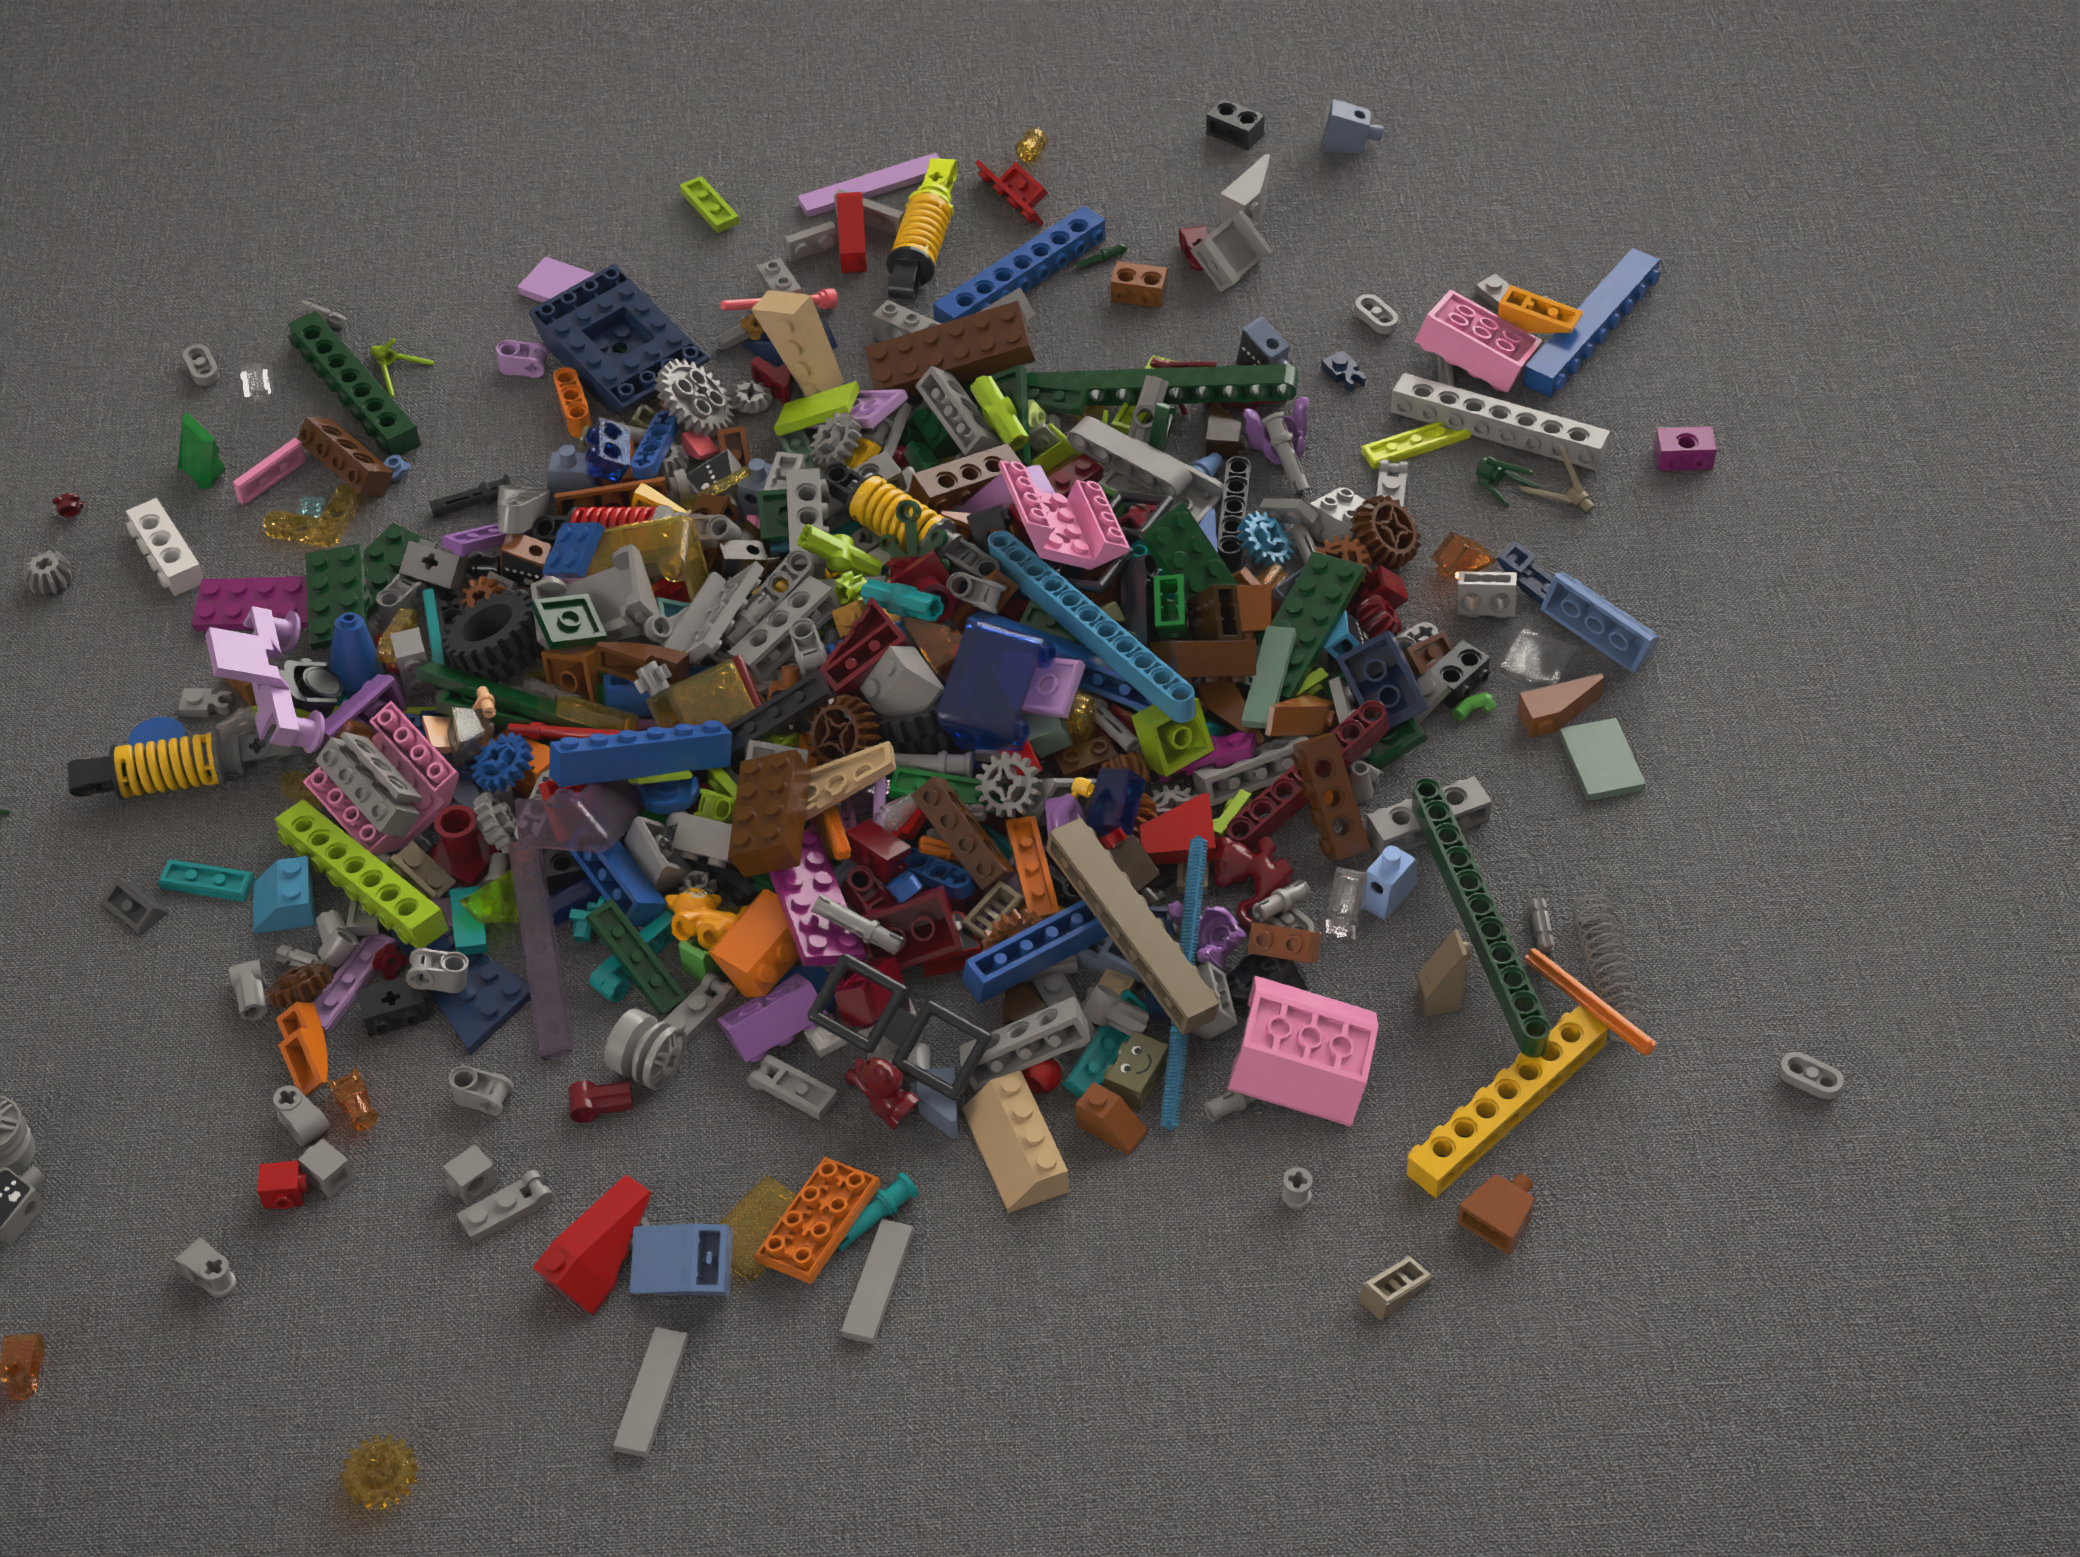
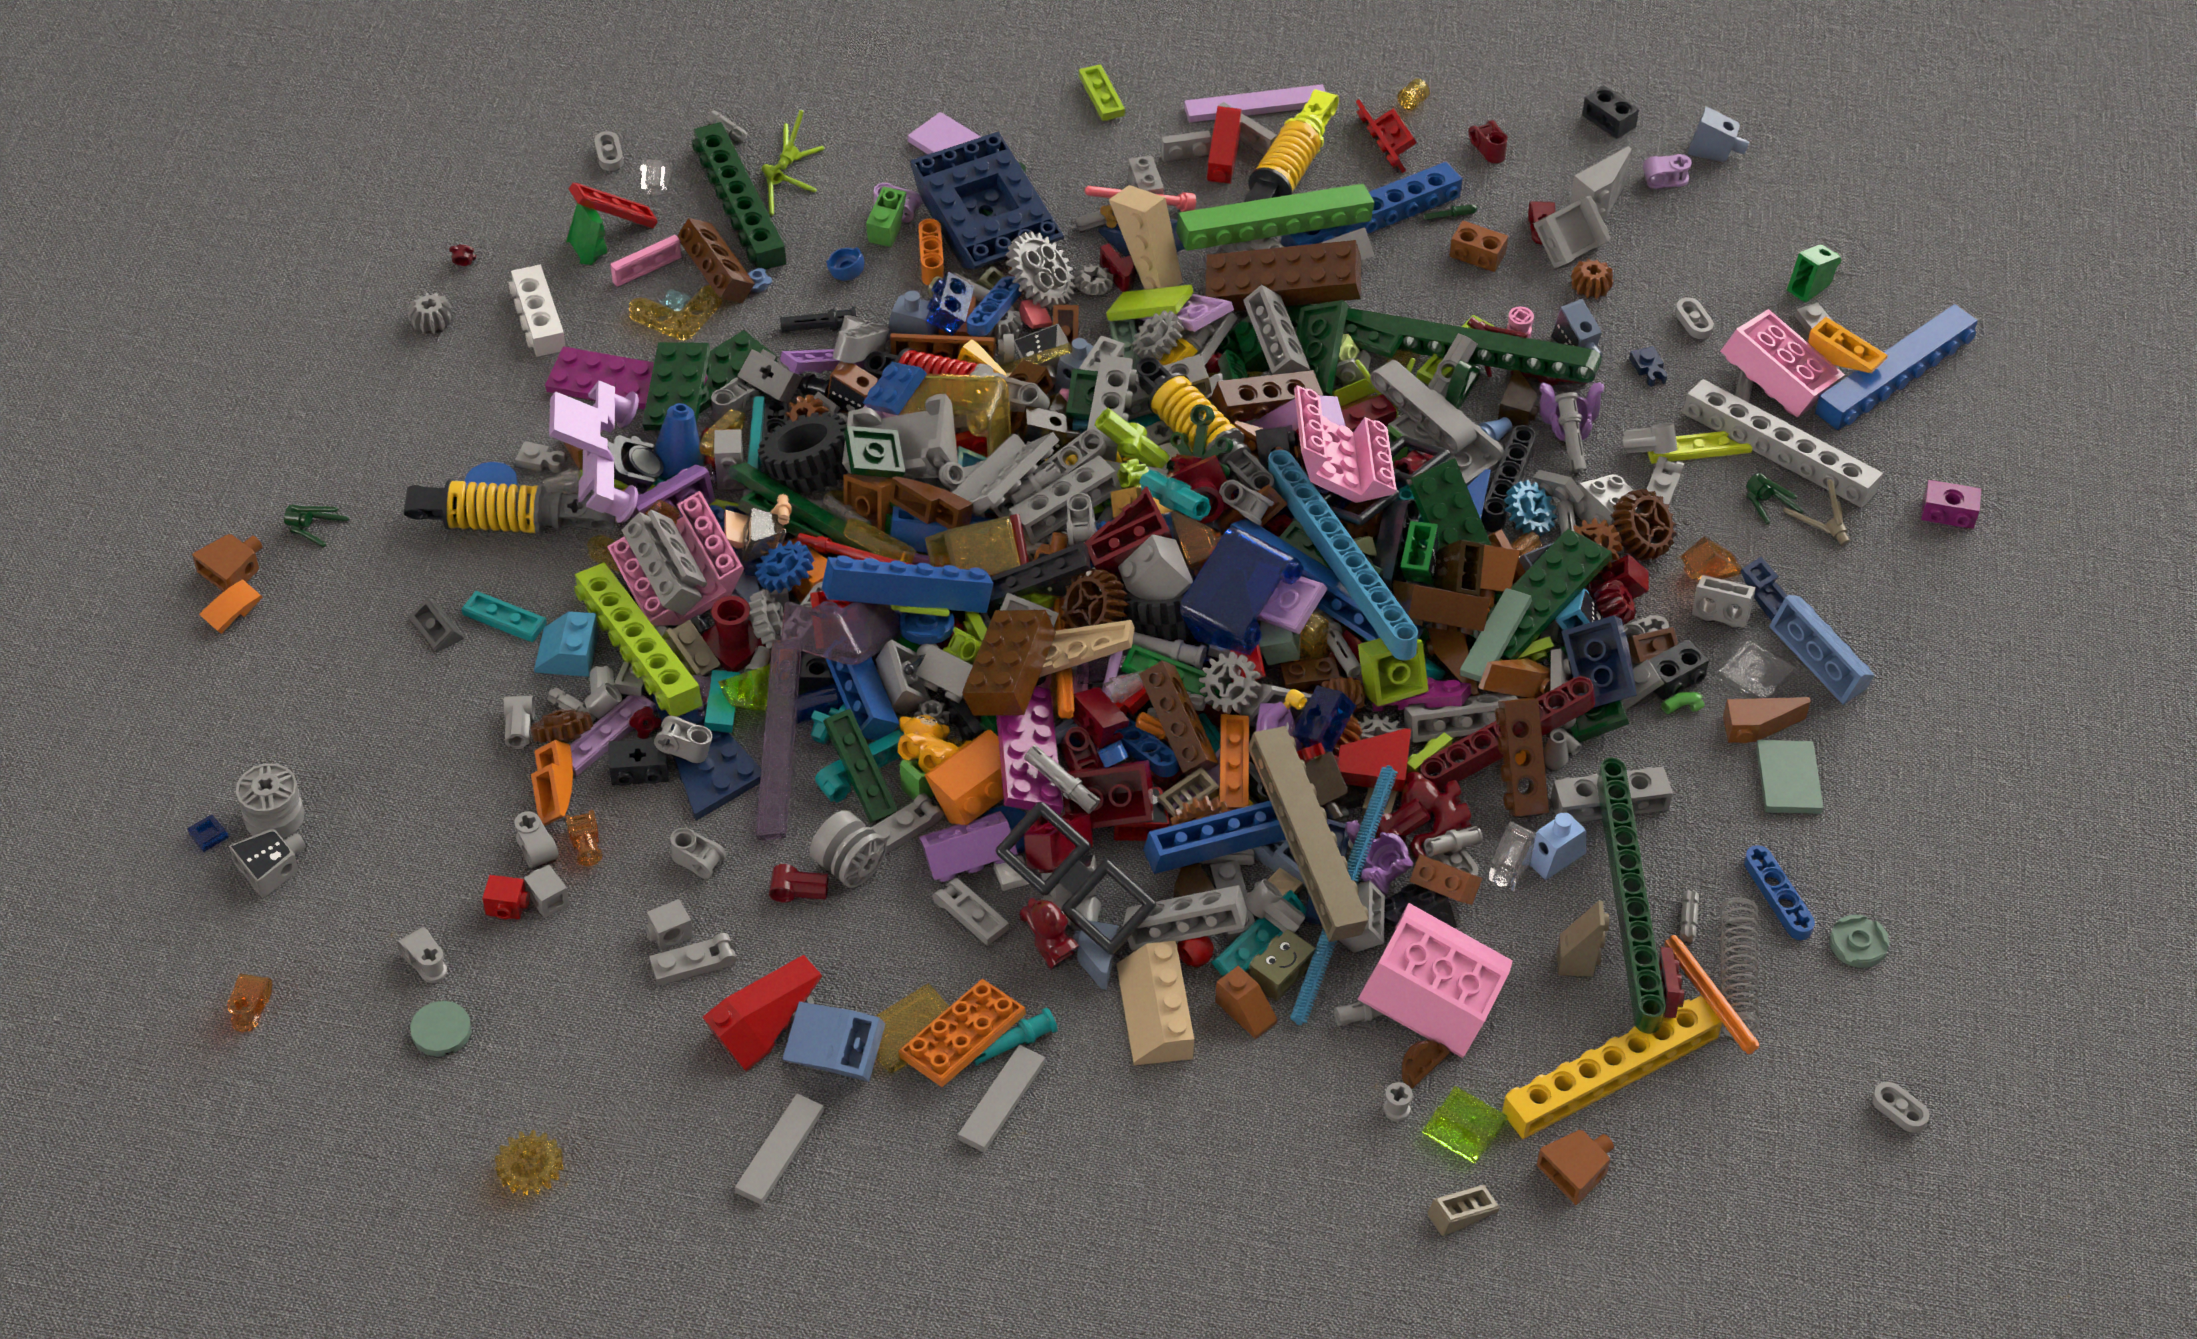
camera: 10 degrees right, 0 degrees up
light grey gear [634,660,672,697] -> none
lime piece [970,375,1029,452] -> none
none -> sand green tile [410,1001,472,1057]
none -> red tile [569,182,658,228]
none -> lime plant [777,110,824,170]
none -> blue hair [826,247,864,281]
none -> bright green slope [866,186,906,248]
none -> bright green brick [1176,184,1374,251]
none -> dark red piece [1374,798,1430,843]
none -> reddish brown plate [1401,1040,1450,1089]
none -> clear neon green slope [1422,1086,1508,1164]
none -> dark red piece [1468,120,1508,164]
none -> bright pink wheel [1507,307,1534,338]
none -> dark orange gear [1571,258,1614,299]
none -> light grey piece [1623,423,1678,454]
none -> lavender piece [1642,154,1691,189]
none -> dark red plate [1658,947,1684,1019]
none -> blue beam [1744,845,1815,940]
none -> green torso [1787,245,1841,303]
none -> sand green tile [1829,915,1890,968]

